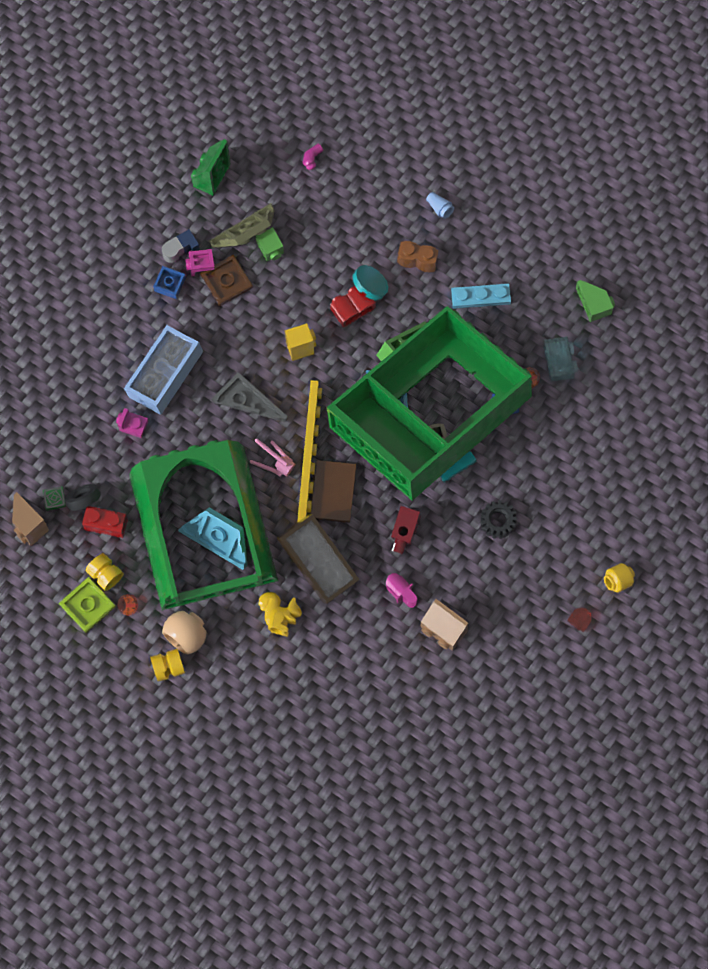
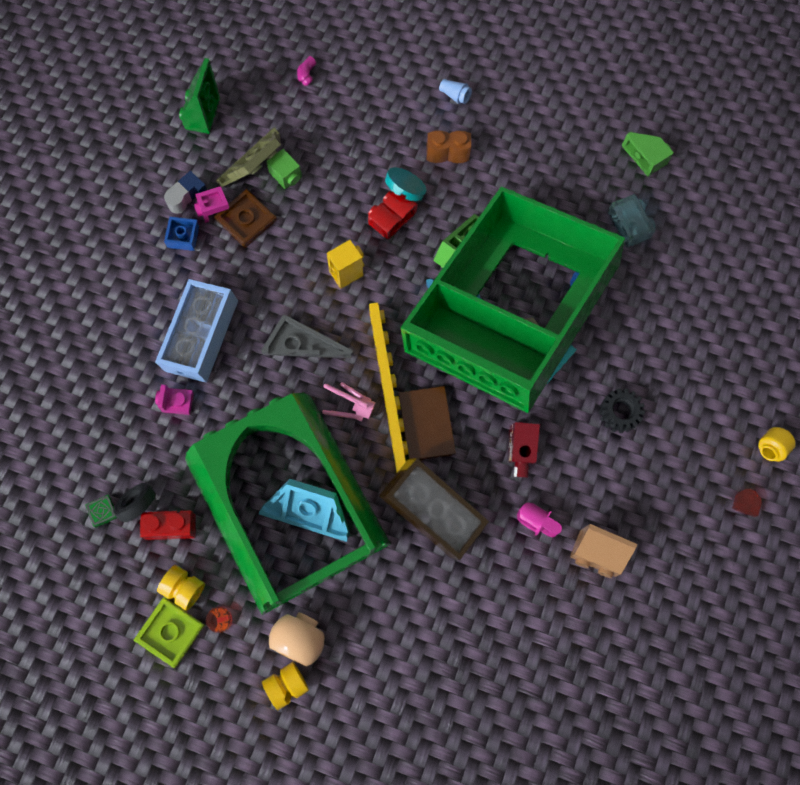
camera: 20 degrees left, 0 degrees up
medium nougat slope [12,492,49,546] -> none
yellow animal [258,592,302,637] -> none
medium azure plate [451,284,511,309] -> none

